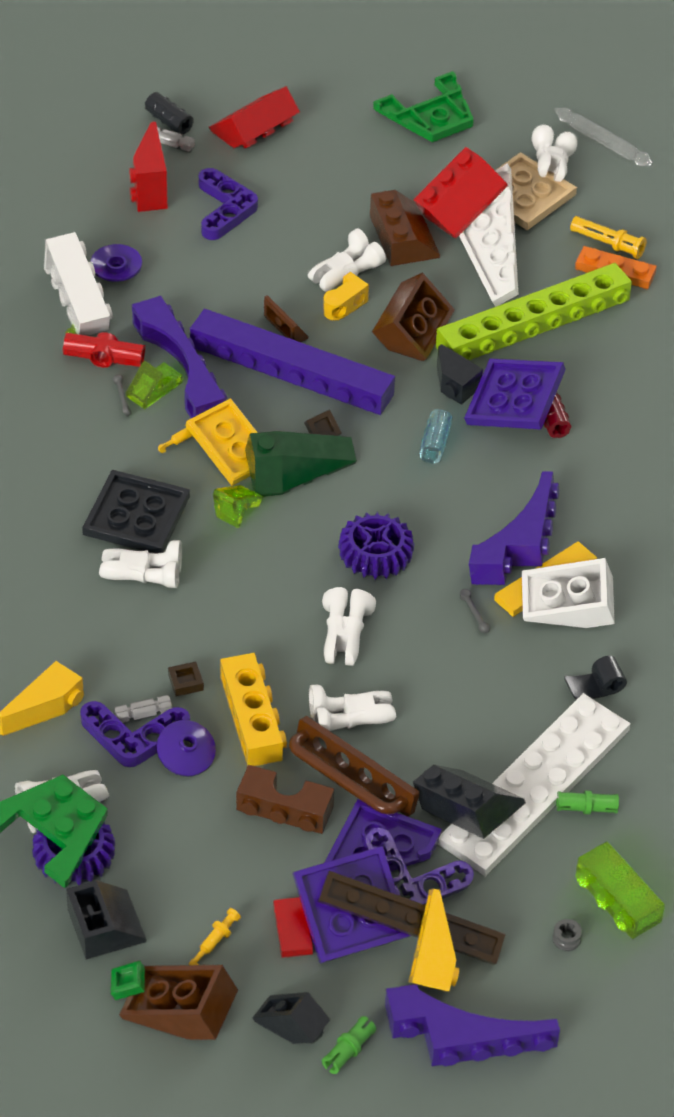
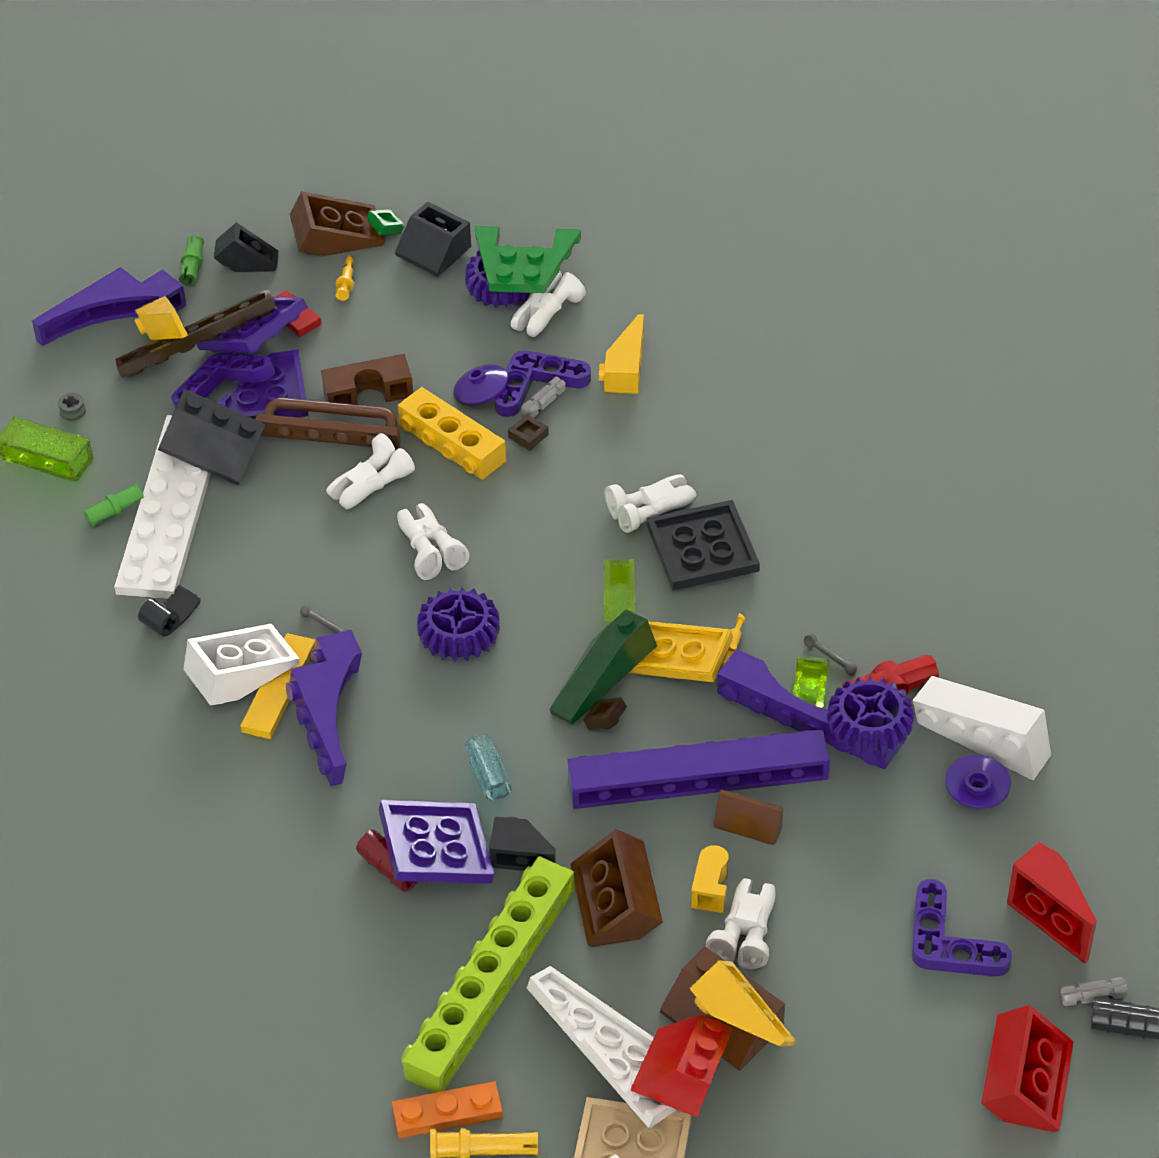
camera: 150 degrees right, 0 degrees up
none -> yellow slope [689,960,797,1046]
none -> dark purple gear [826,675,915,756]

